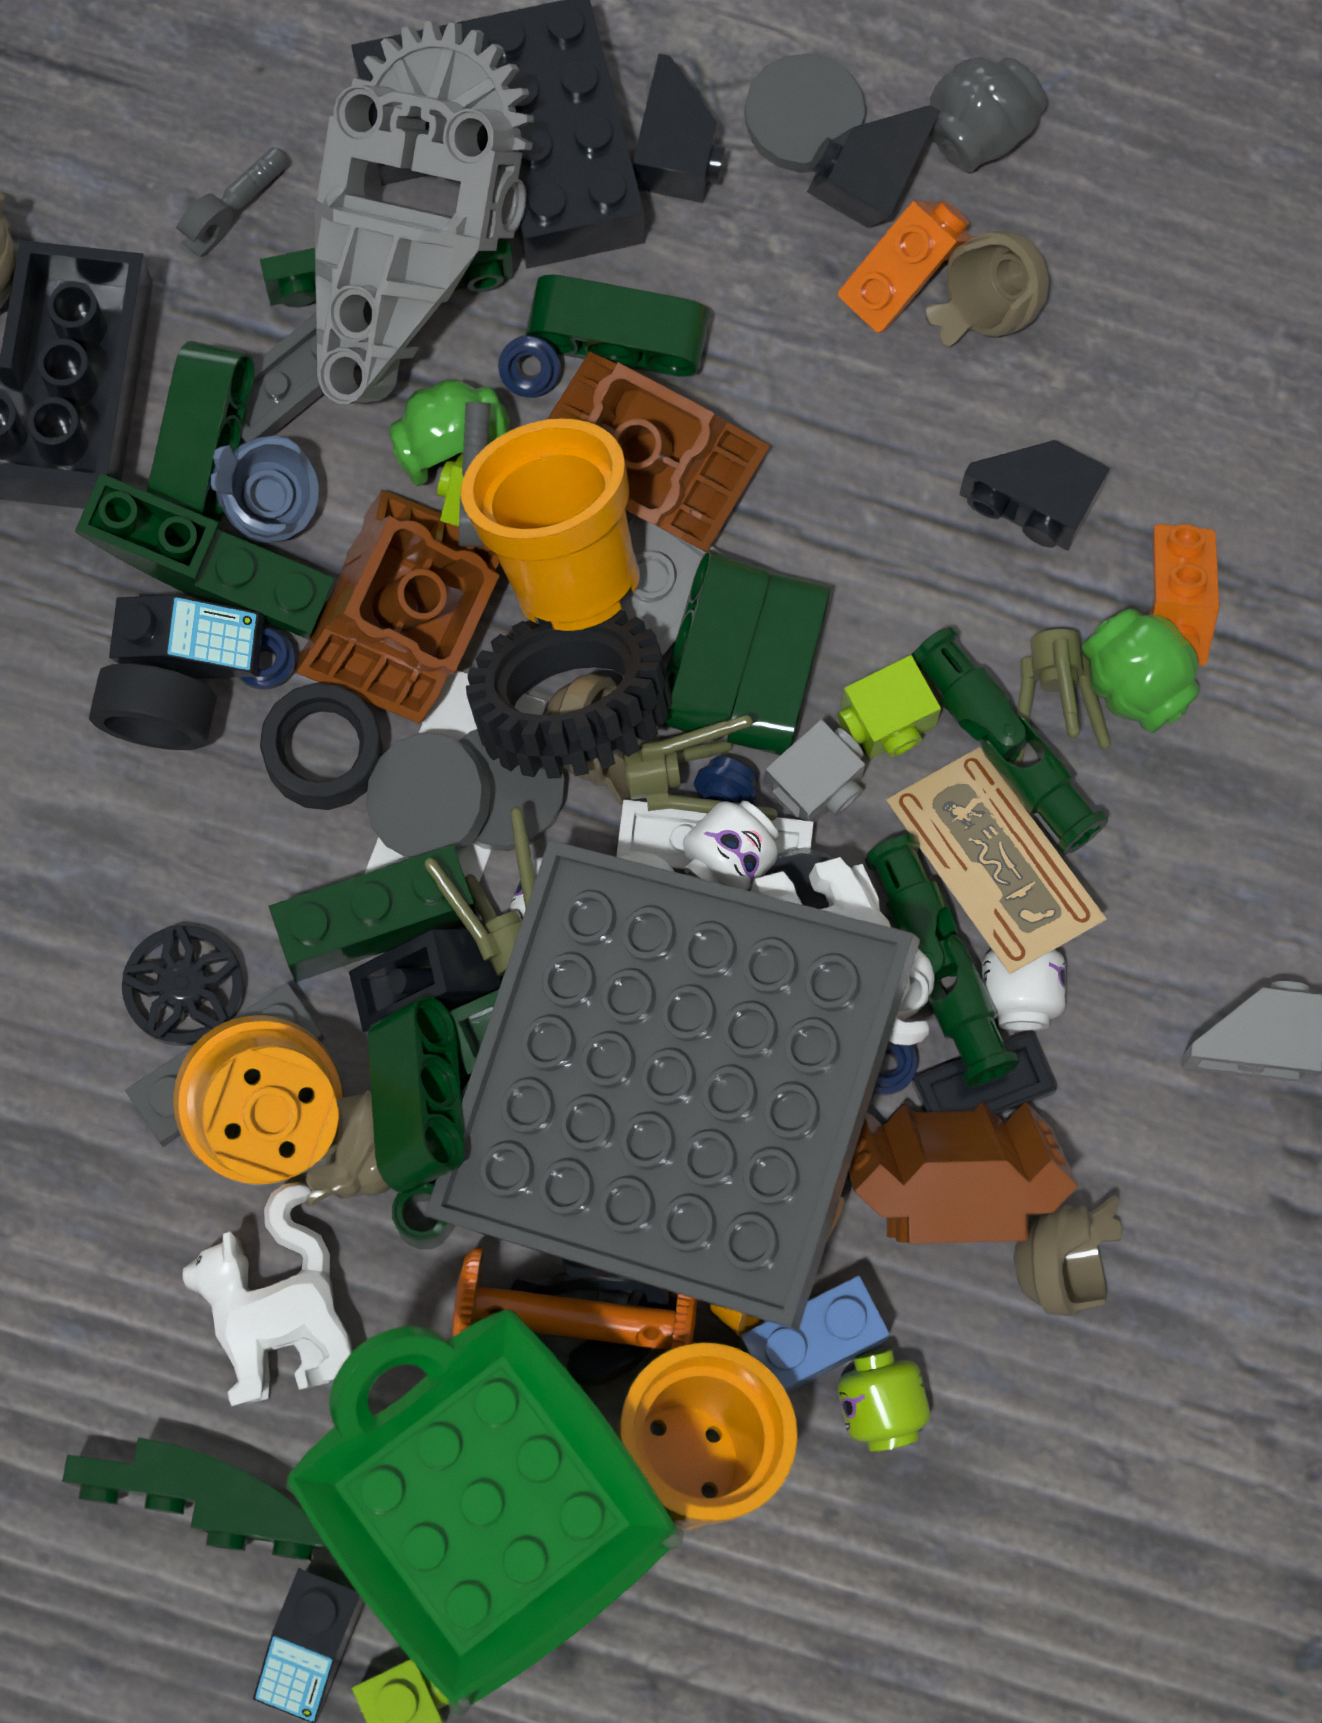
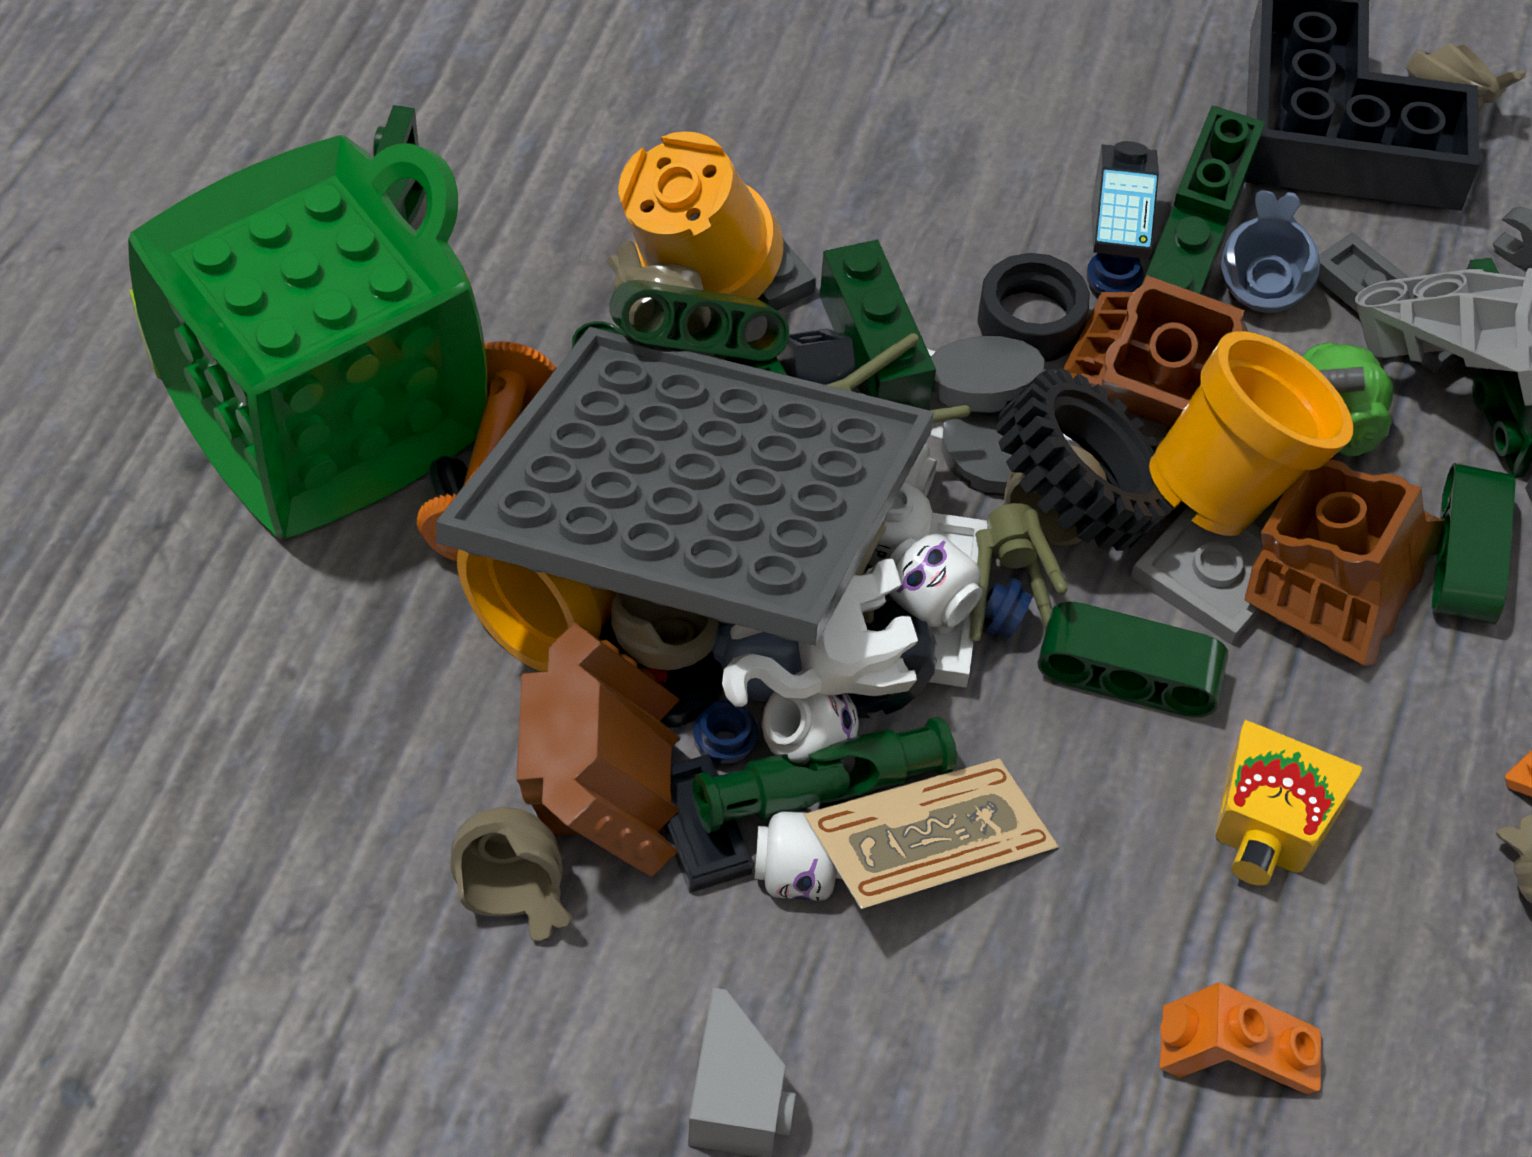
camera: 90 degrees right, 20 degrees down
black tyre [89,663,217,750] -> none
black wheel [122,925,244,1046] -> none
dark green beam [147,341,255,524] -> none
white animal [182,1181,352,1407] -> none
dark blue plate [498,335,560,398] -> none
light orange piece [618,1343,797,1531] -> none
dark green beam [660,550,769,742] -> none
medium blue brick [738,1276,890,1393] -> none
light grey brick [763,719,865,824] -> none
lime brick [837,655,941,759] -> none
lime head [837,1349,930,1452] -> none
dark green piece [911,627,1108,855] -> none
black slope [959,440,1110,551] -> none
olive plant [1010,629,1111,768] -> none
bright green hair [1082,609,1200,733] -> none
none -> yellow torso [1215,720,1363,885]

